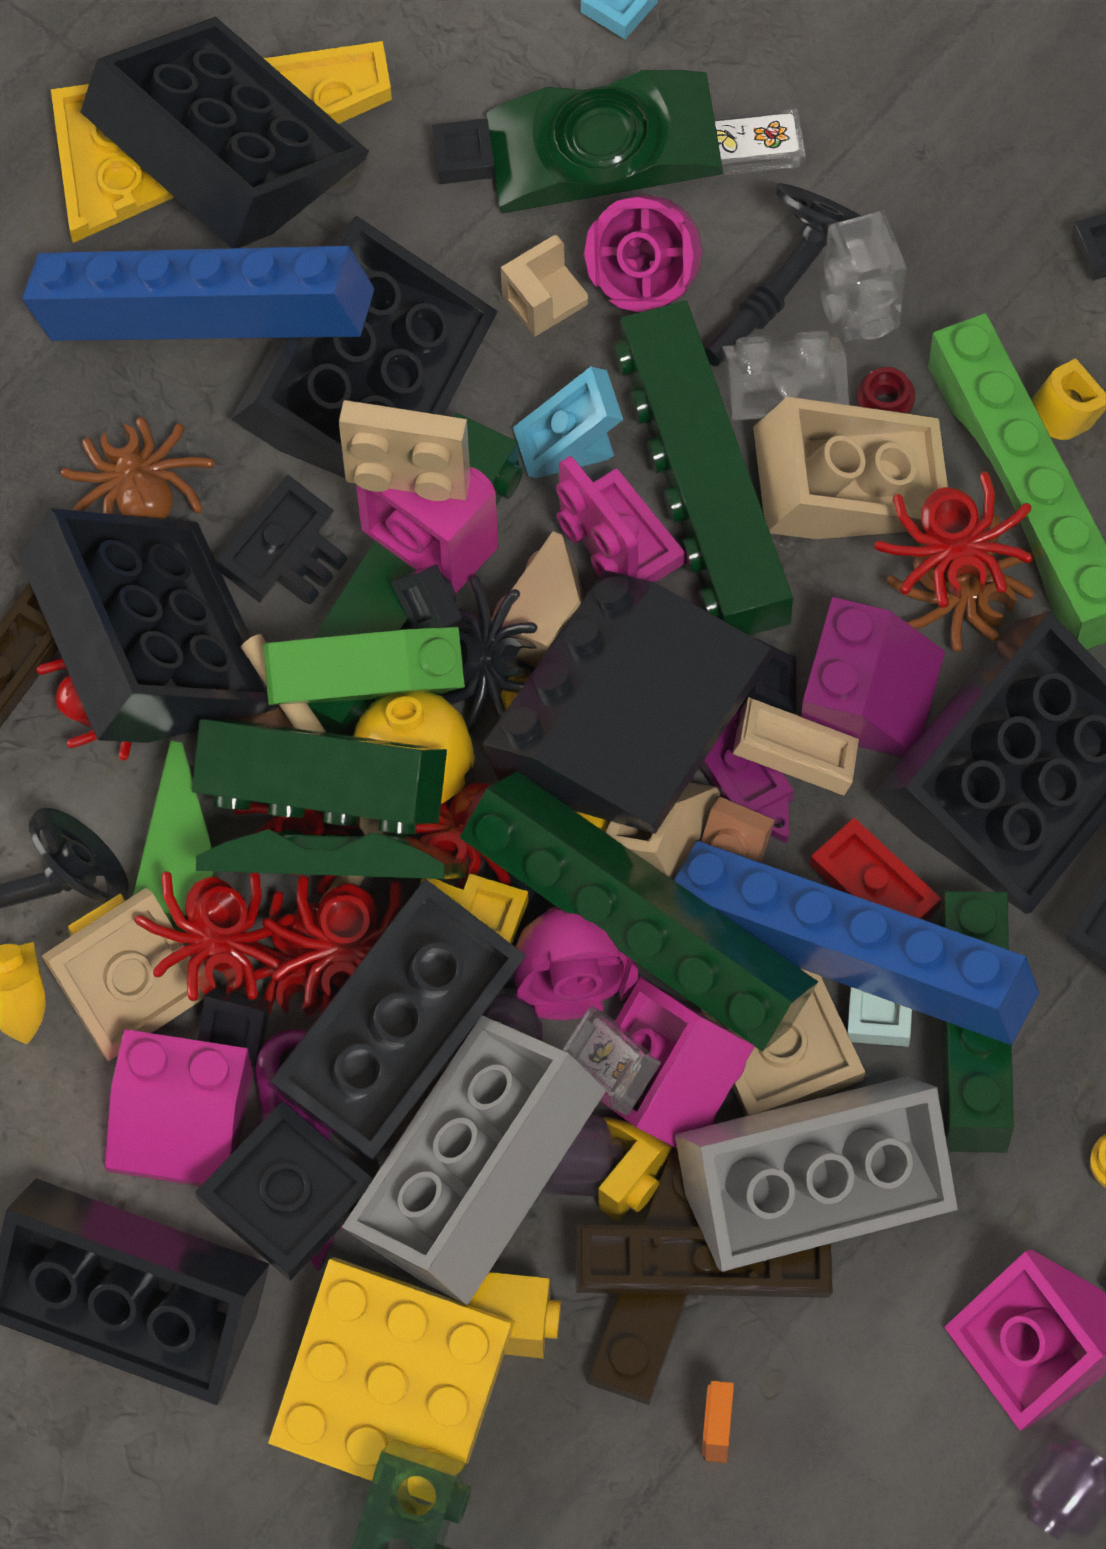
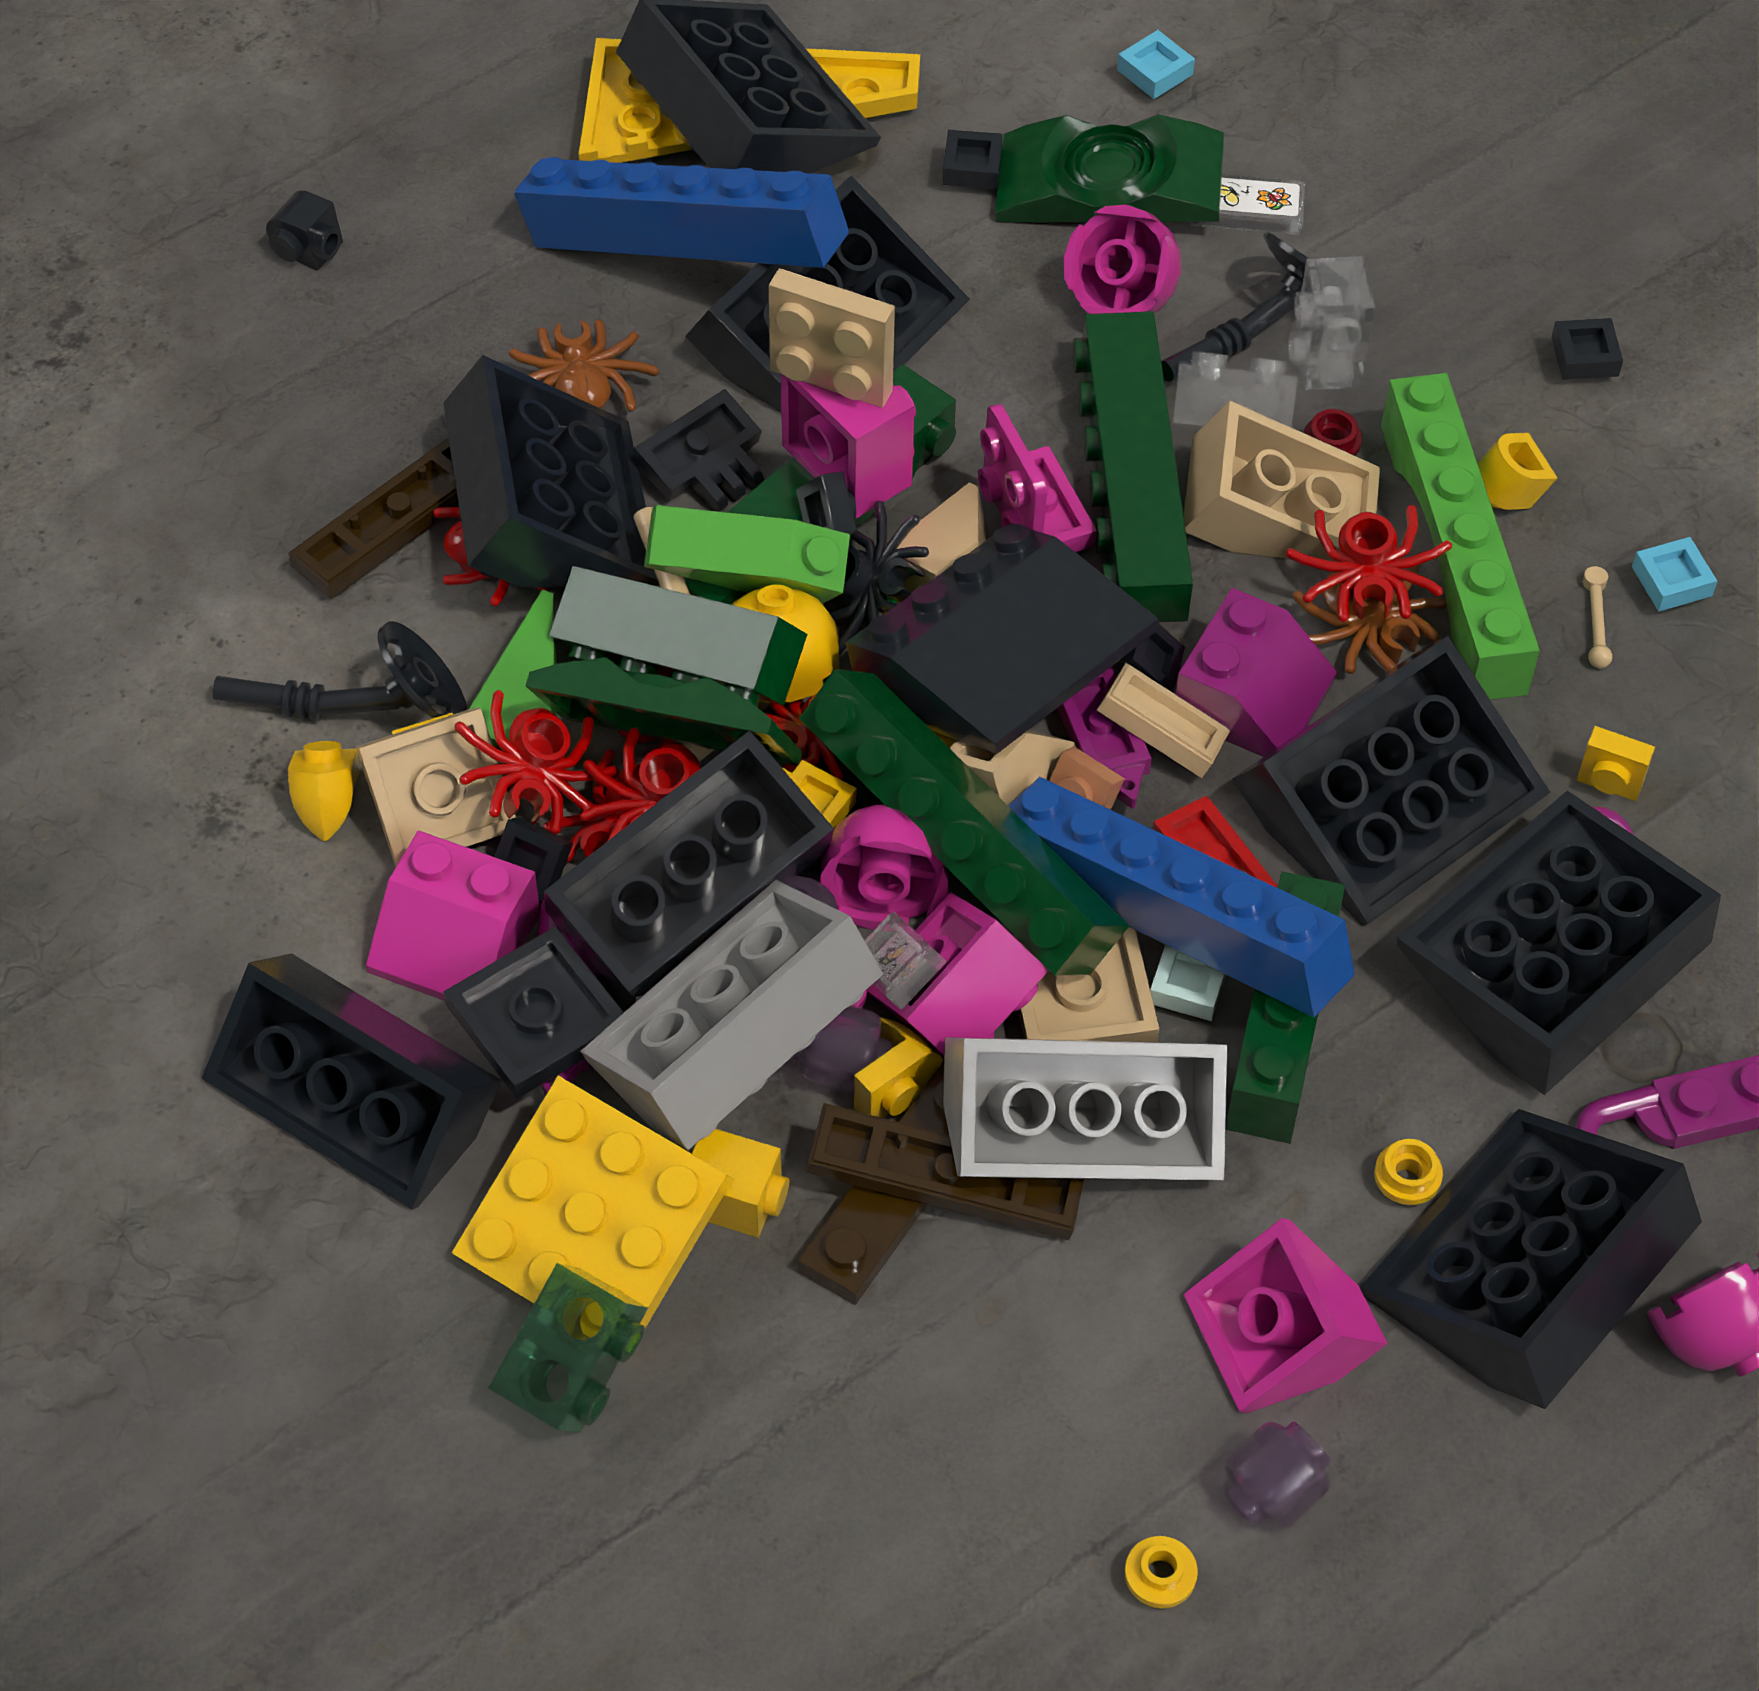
camera: 10 degrees right, 10 degrees down
tan panel [501,235,588,337] -> none
medium azure slope [513,366,623,478] -> none
orange tile [702,1381,734,1463] -> none

